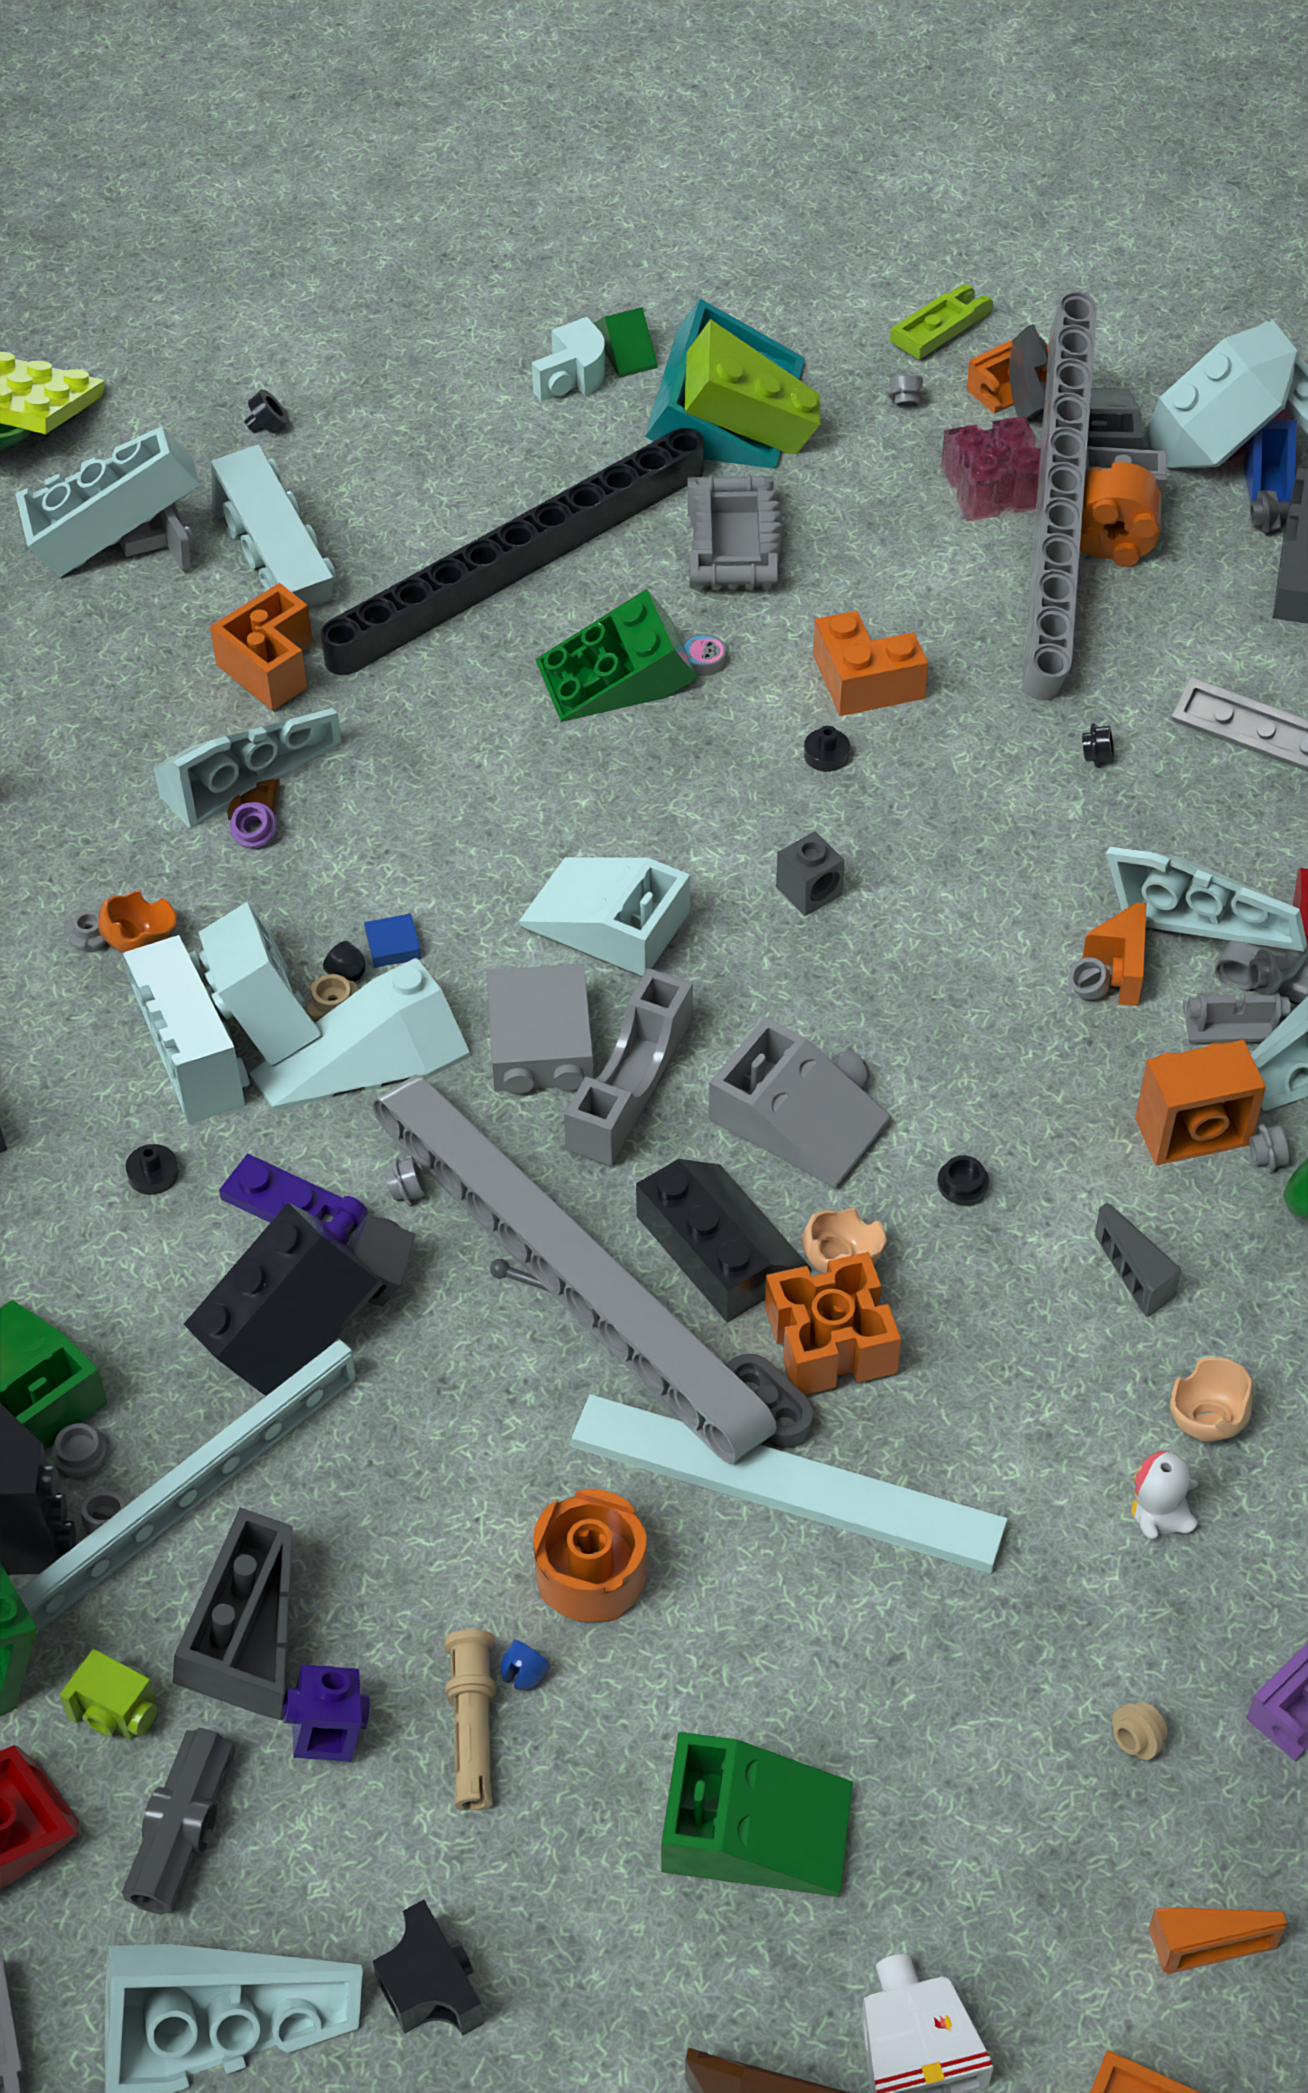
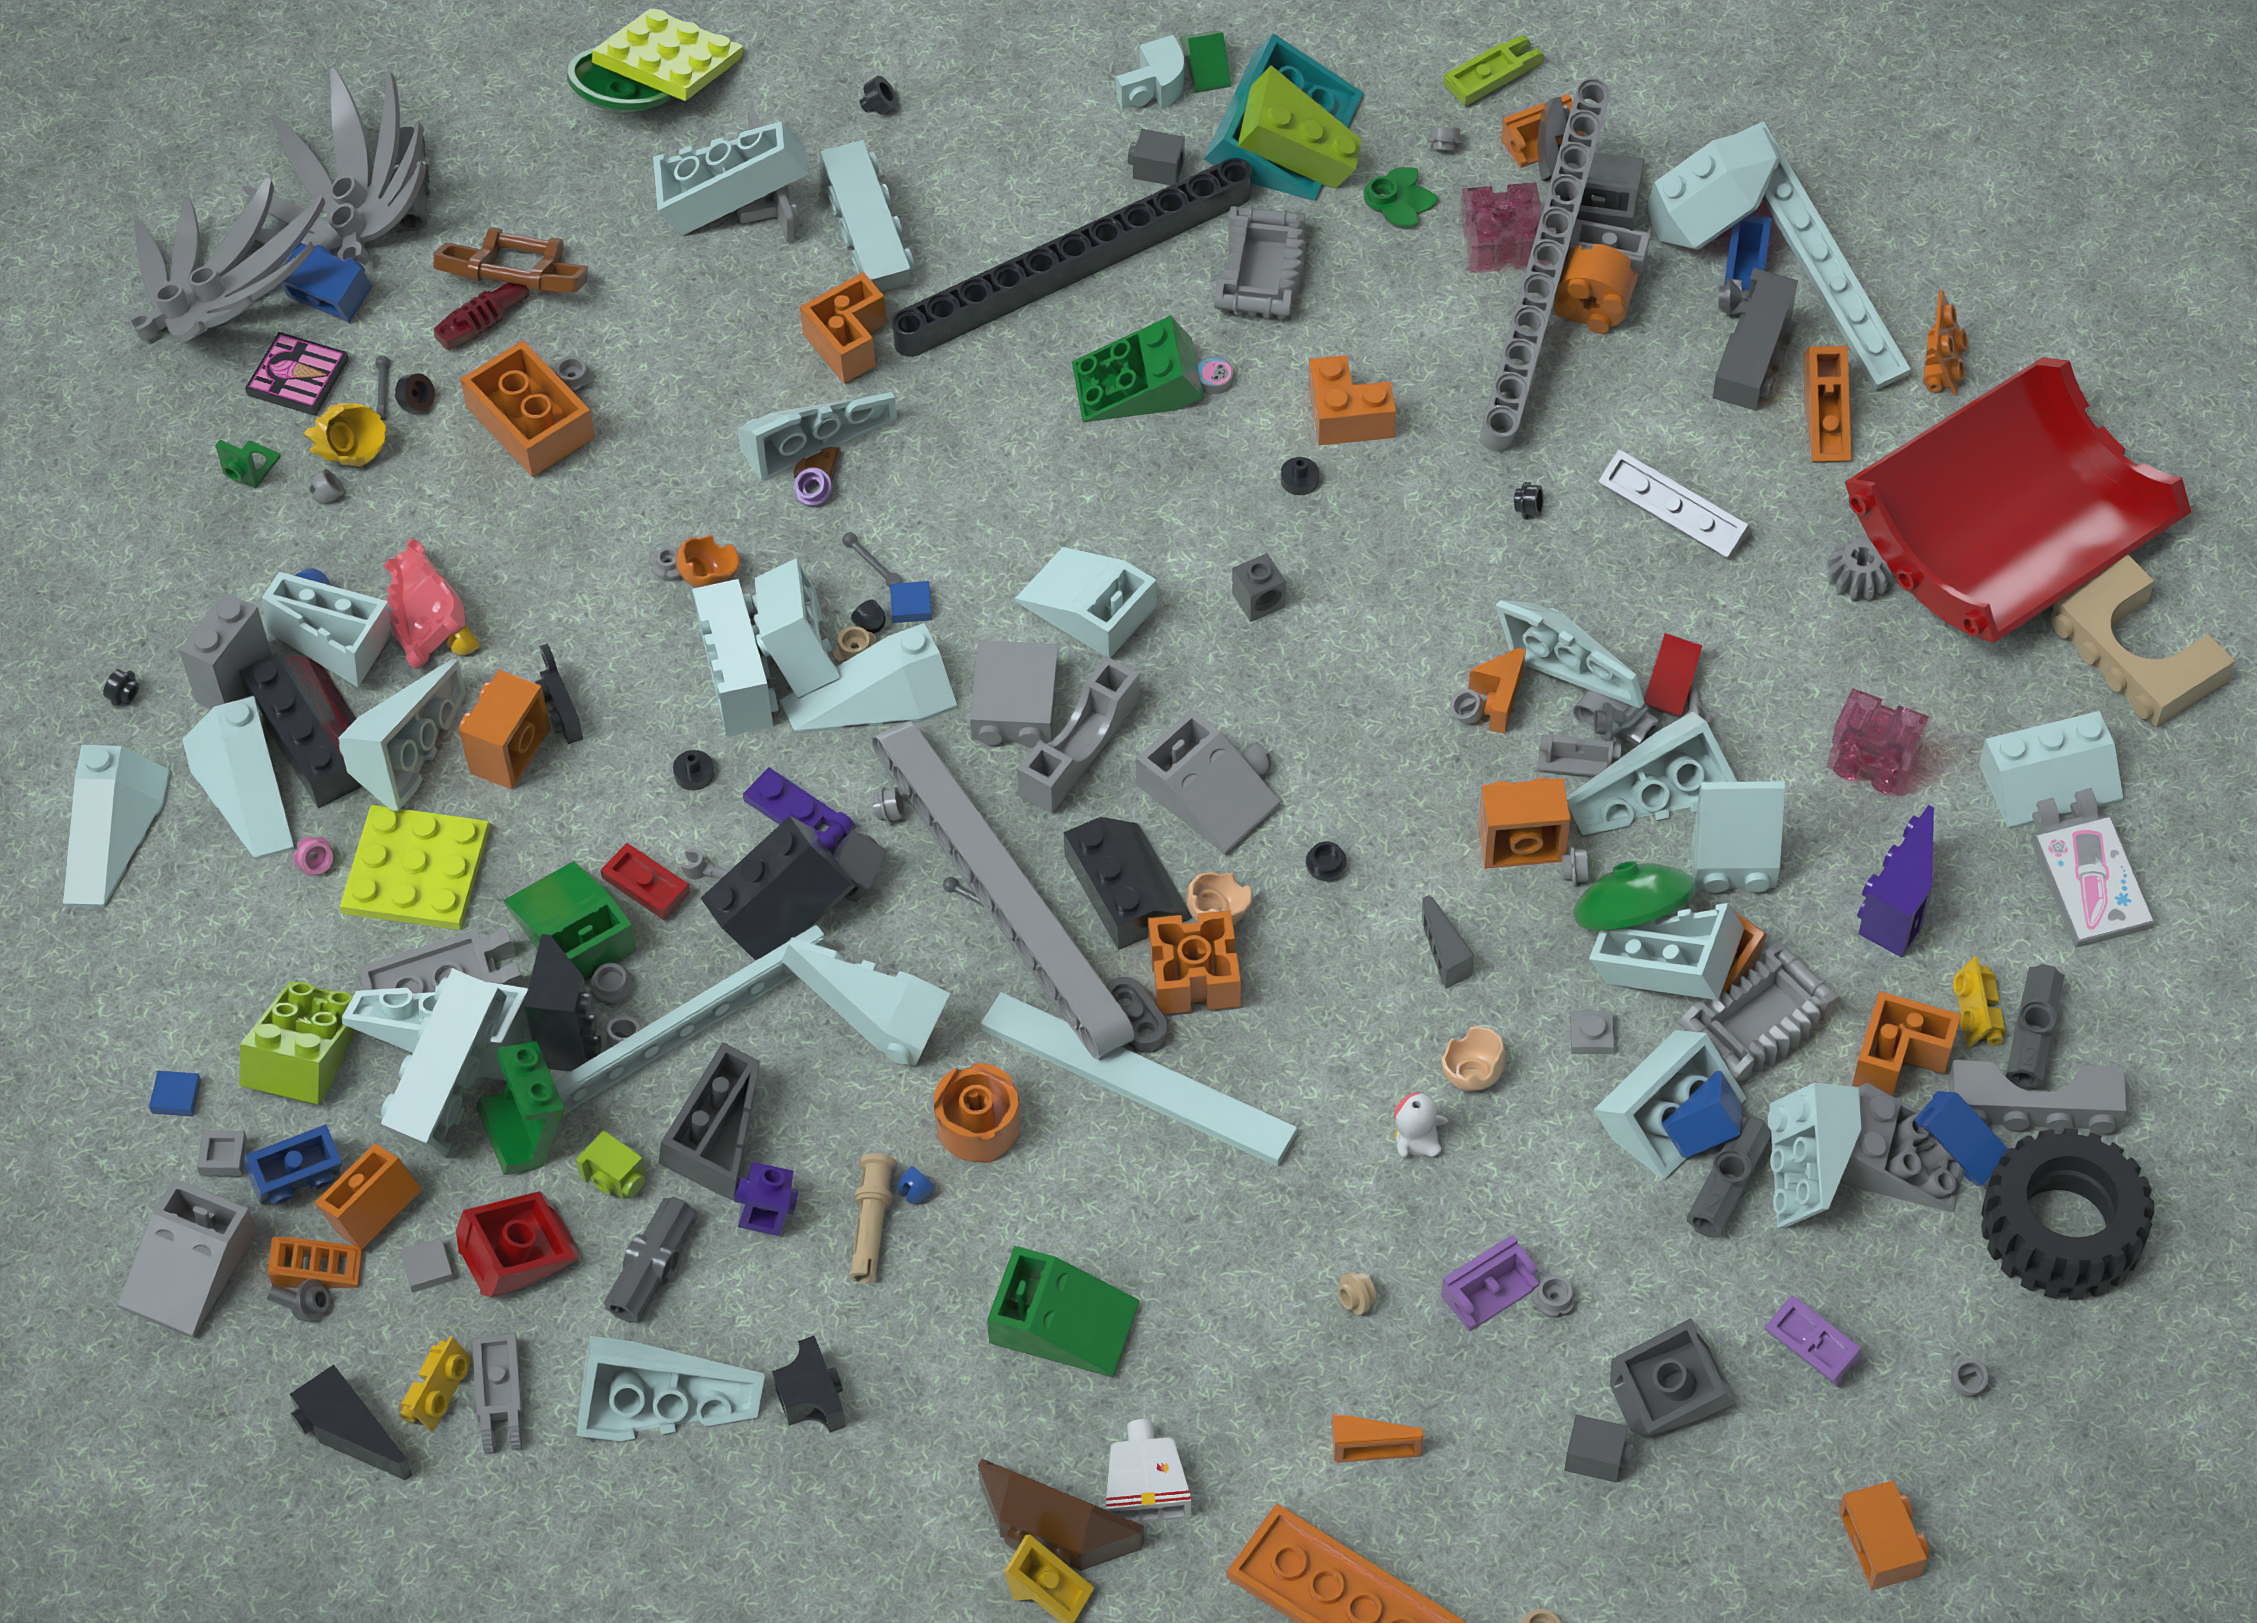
camera: 10 degrees right, 5 degrees up
none -> red plate [600,843,690,920]
none -> light grey hand [680,849,729,880]
none -> light aqua wedge [782,937,950,1066]
none -> dark grey hinge [842,532,901,588]
none -> dark grey brick [1127,129,1185,186]
none -> green plate [1364,167,1438,227]

